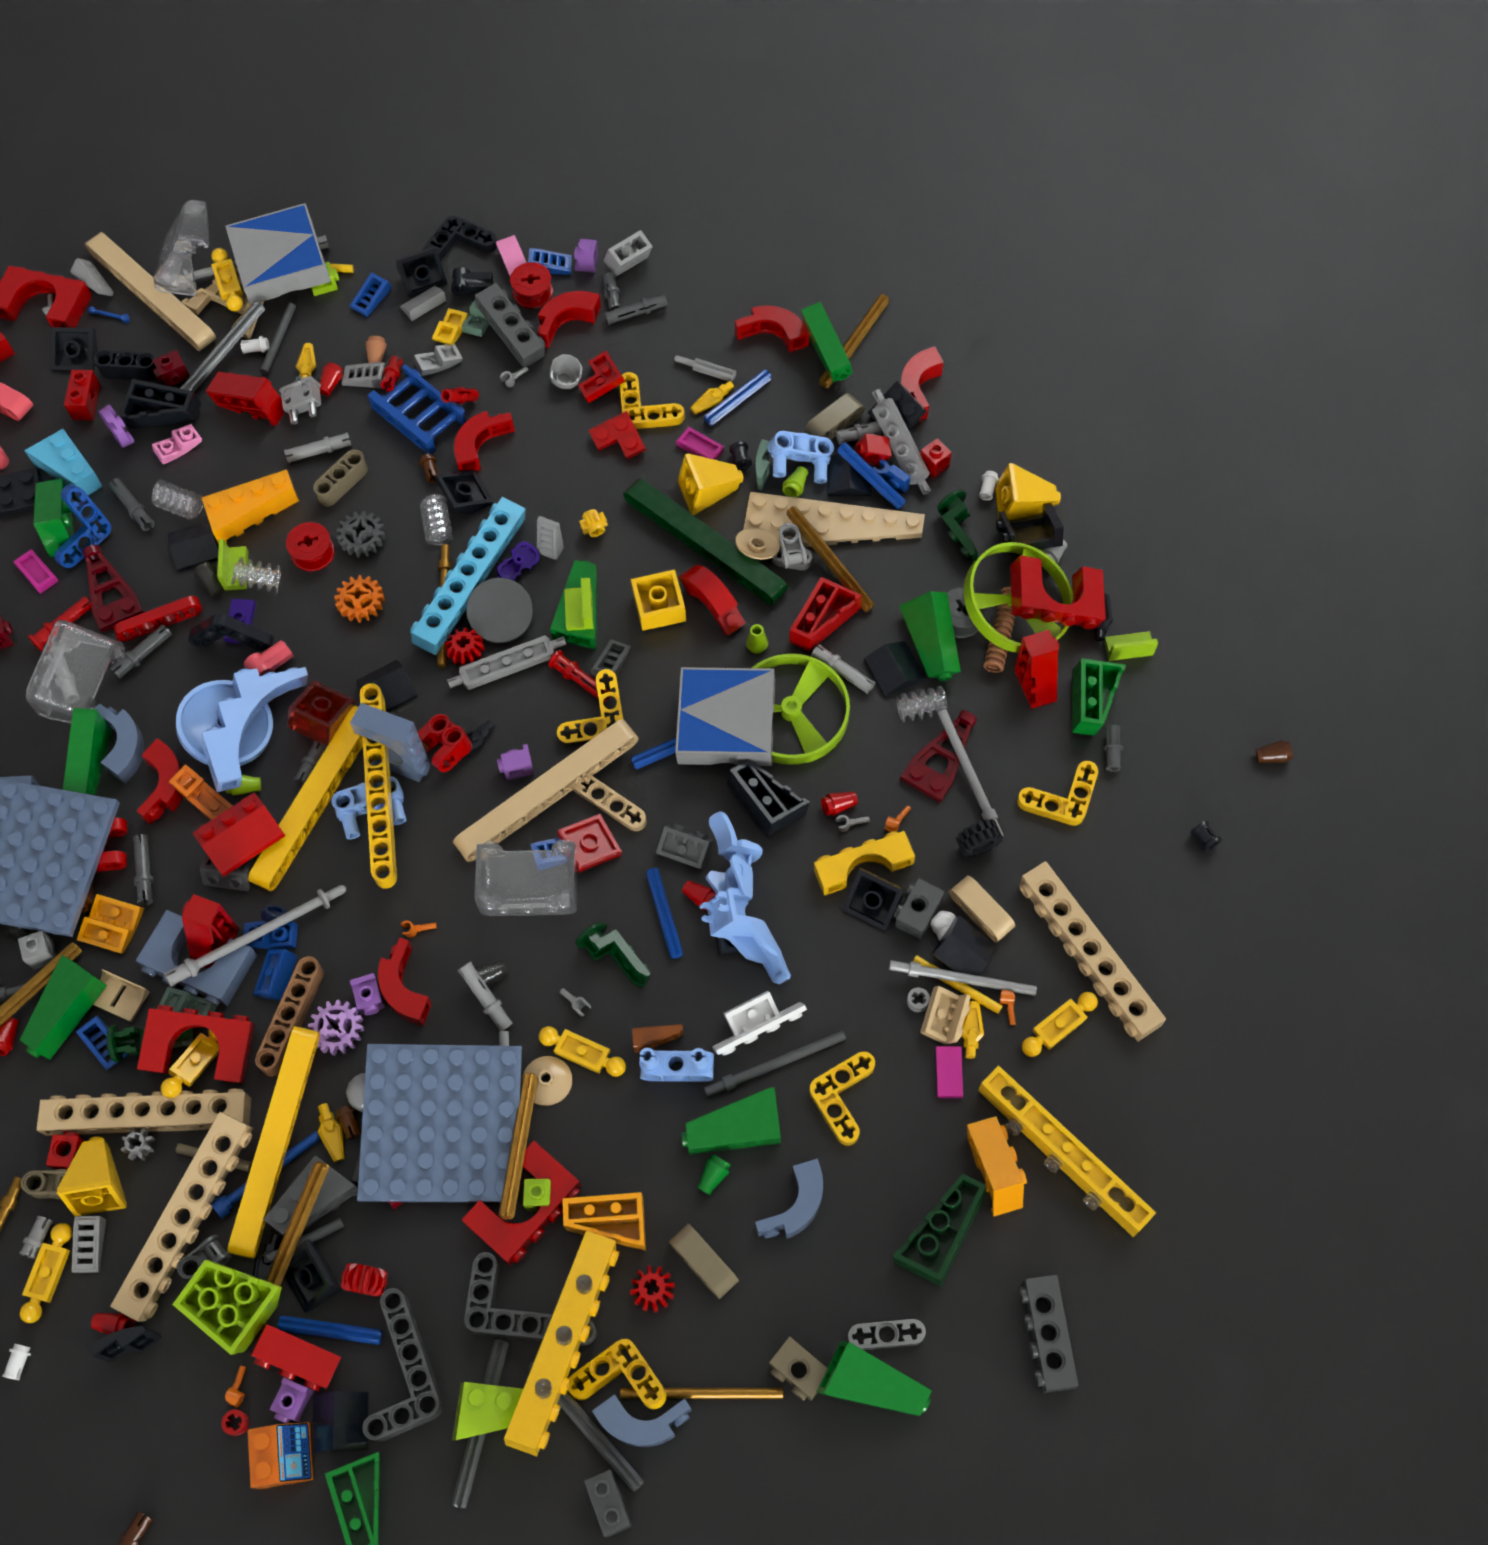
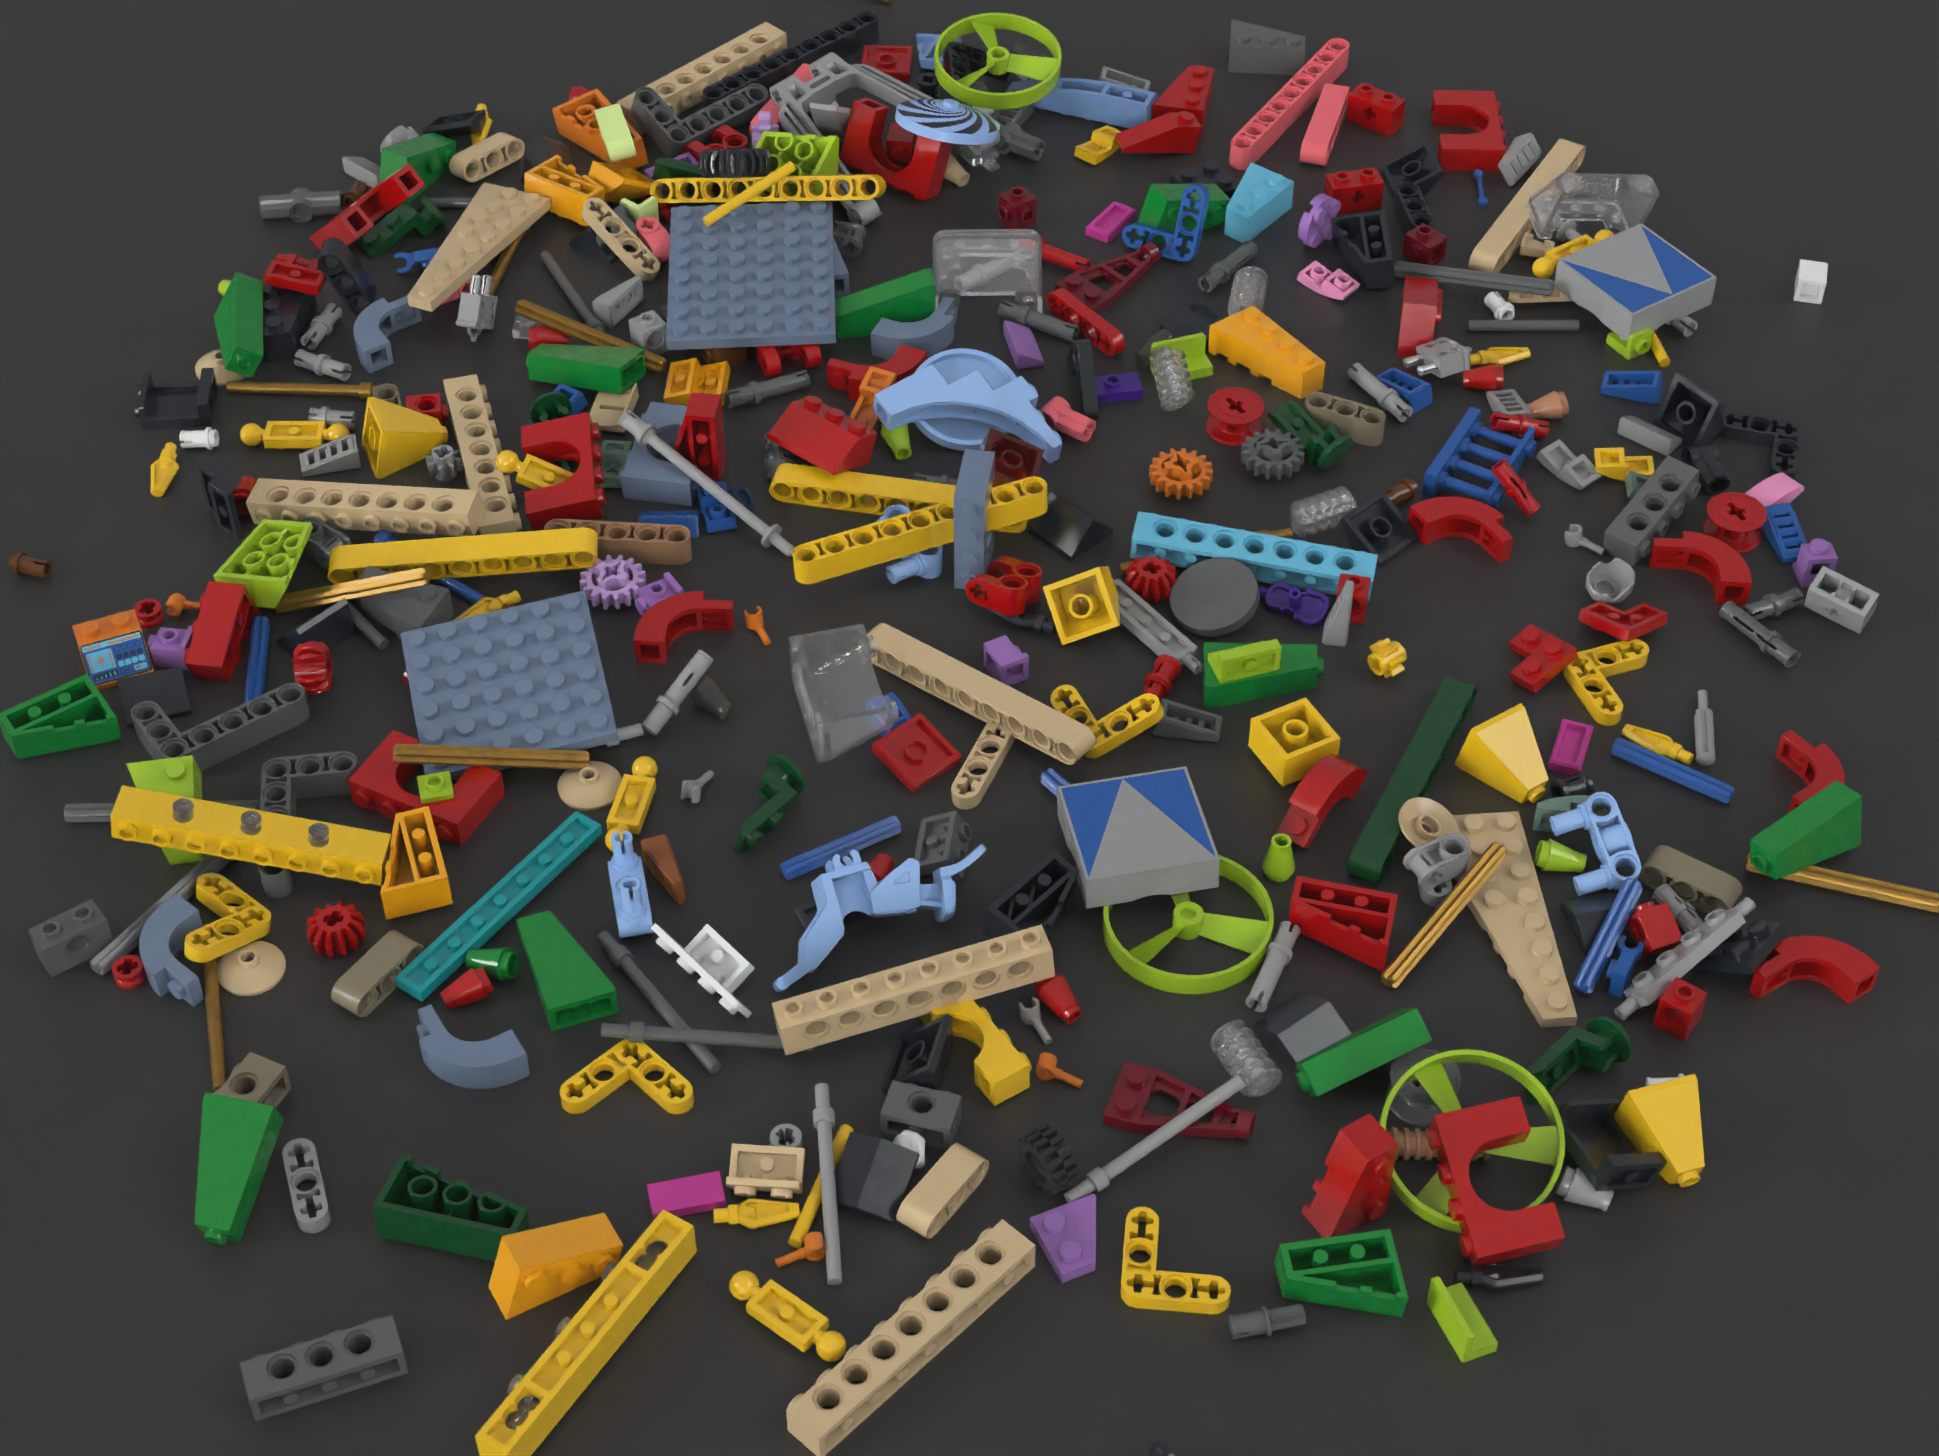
camera: 75 degrees right, 20 degrees down
none -> red bush [111,955,146,989]
none -> yellow piece [151,442,180,497]
none -> tan dish [217,941,286,996]
none -> teal plate [395,811,602,1002]
none -> red cone [439,966,494,1011]
none -> dark grey bar [601,1021,814,1051]
none -> tan brick [772,924,1055,1055]
none -> medium lavender slope [1003,320,1044,370]
none -> medium lavender wing [1030,1193,1096,1283]
none -> yellow slope [1043,566,1120,646]
none -> dark green piece [1267,400,1353,470]
none -> red brick [1335,573,1371,625]
none -> blue slope [1375,367,1433,414]
none -> white brick [1793,259,1828,304]

